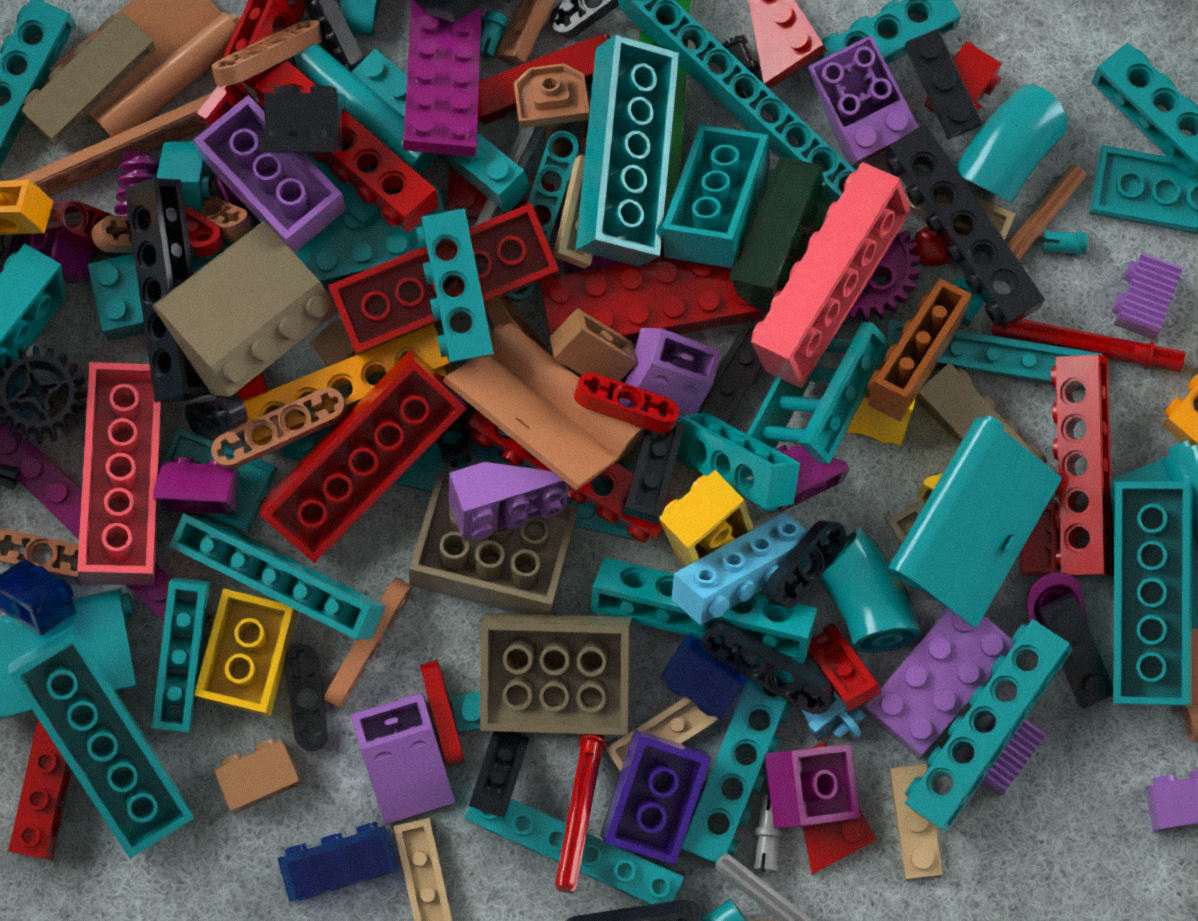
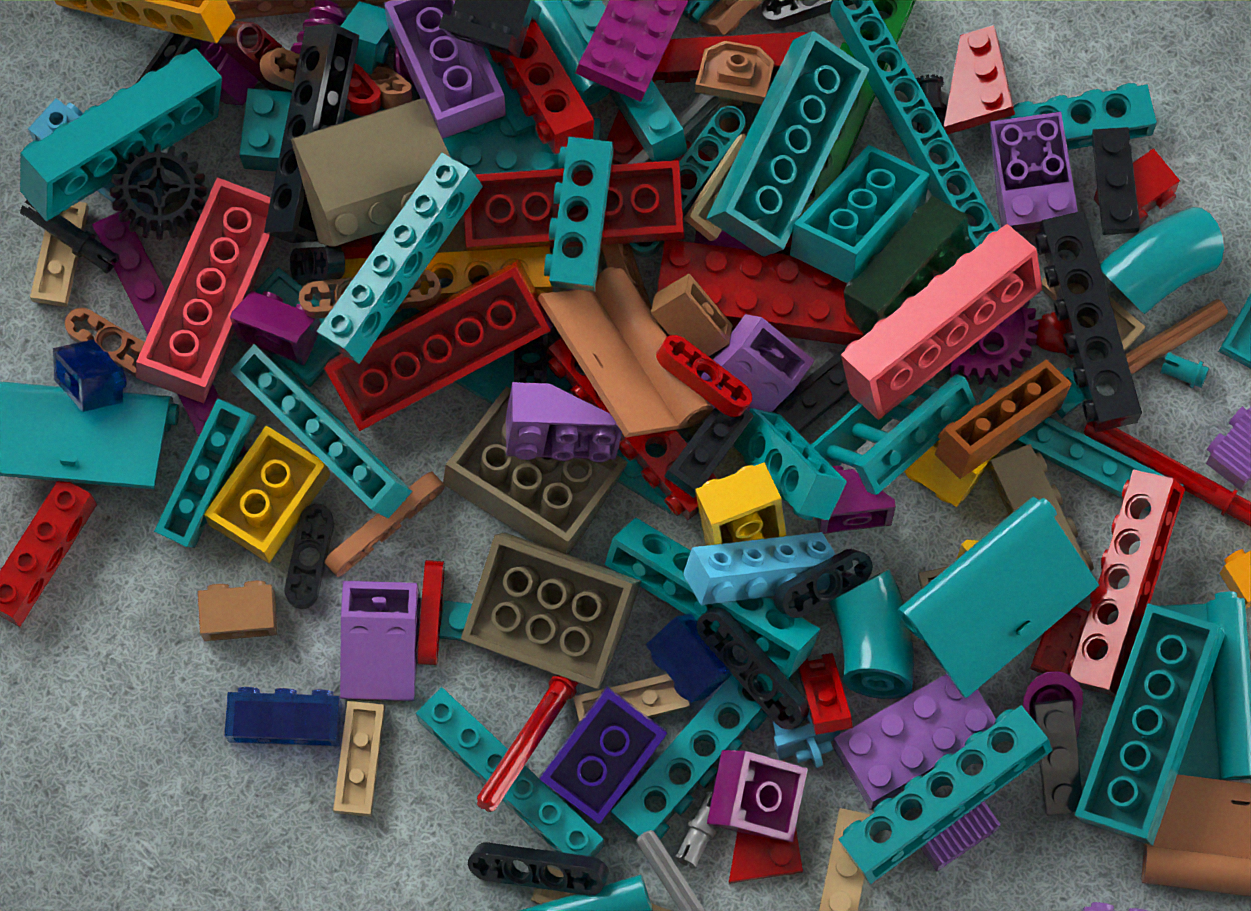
camera: 20 degrees right, 5 degrees down
teal brick [8,625,194,858] -> none
black plate [469,731,529,818] -> none
none -> teal brick [316,153,483,364]

